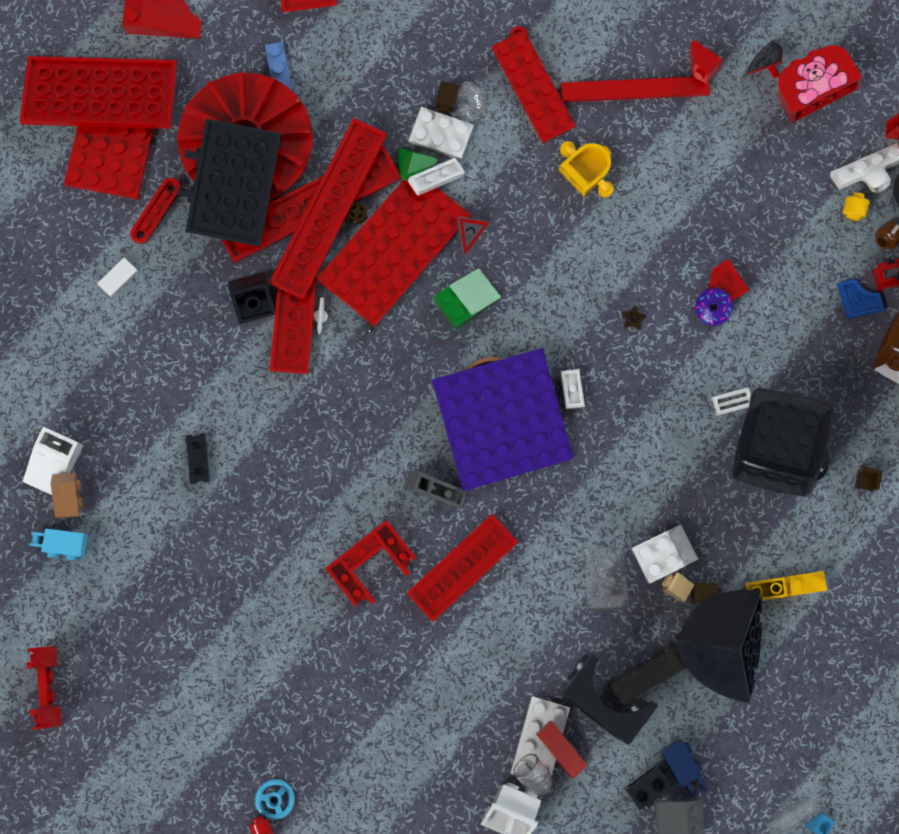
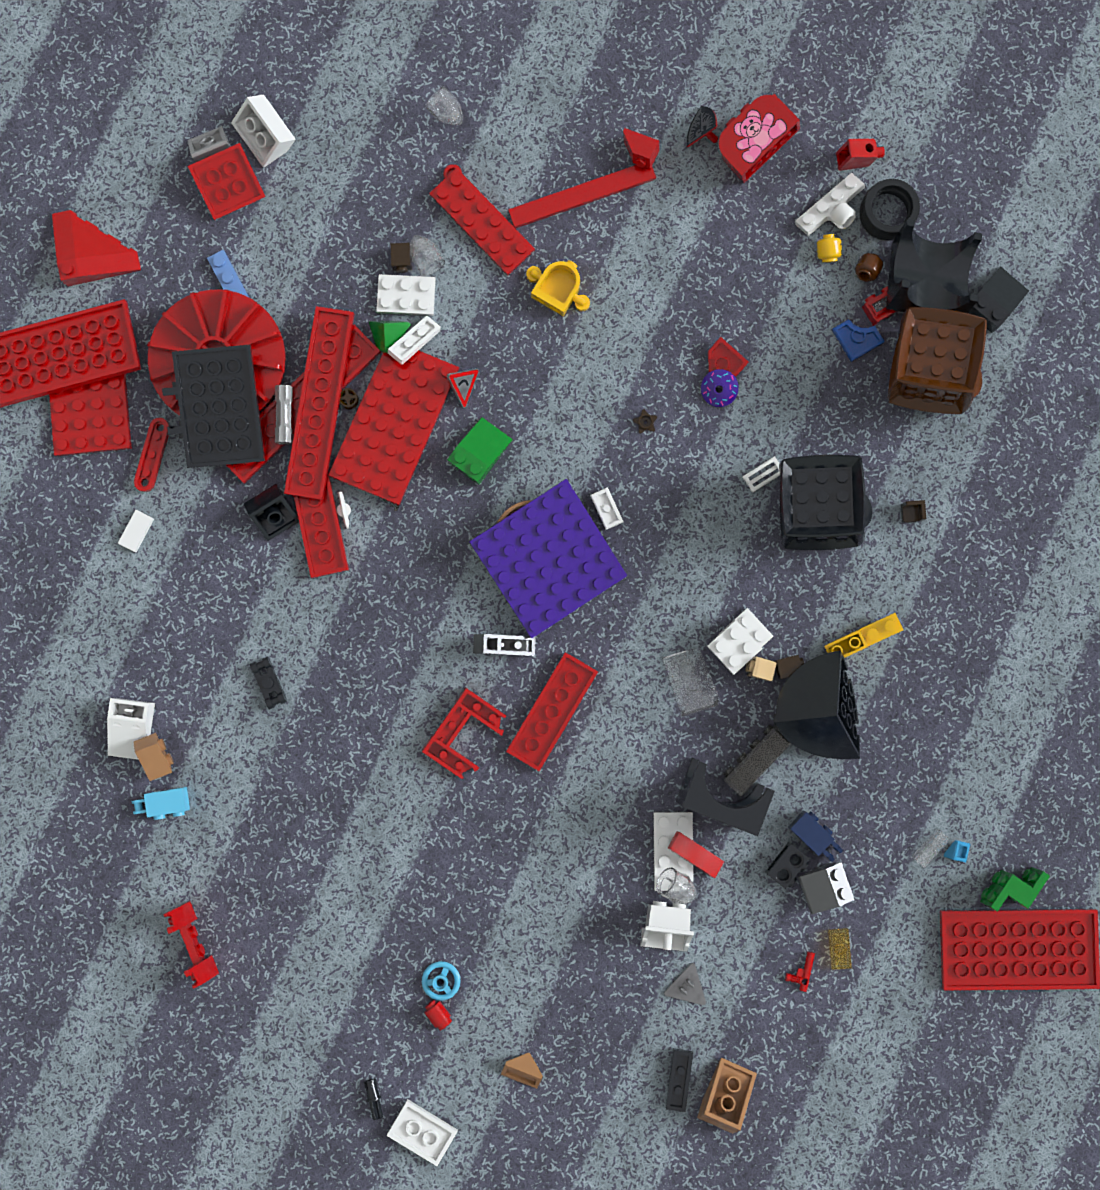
camera: 10 degrees left, 5 degrees up
none -> light grey axle [275,385,292,445]

